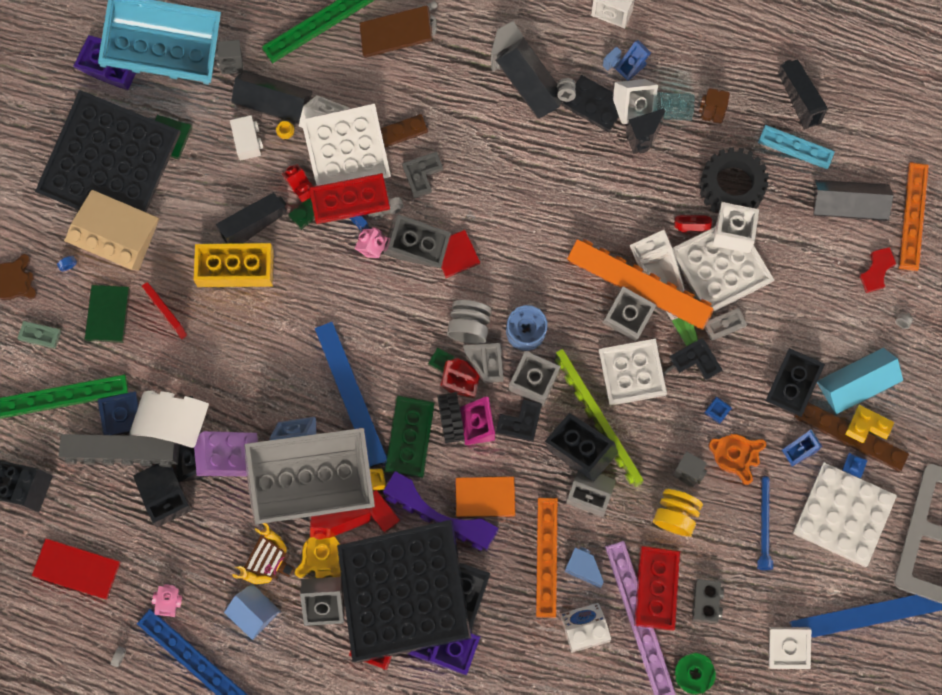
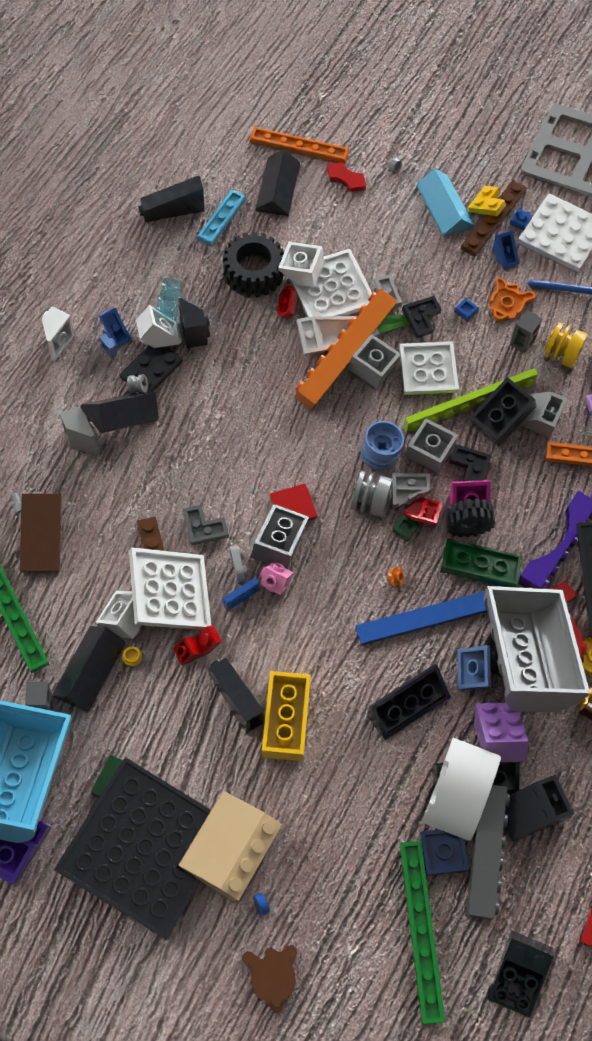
camera: 90 degrees left, 10 degrees down
sand green plate [17,321,61,349] -> none
dark green tile [84,285,130,343] -> none
red tile [142,282,187,340] -> none
white brick [230,115,263,161] -> none
dark green plate [288,198,315,230] -> none
red tile [309,173,390,224] -> none
orange tile [456,477,515,518] -> none
reddish brown brick [698,88,730,124] -> none
black slope [765,348,825,417] -> none
none -> black slope [367,664,450,740]
none -> orange plate [387,567,404,587]

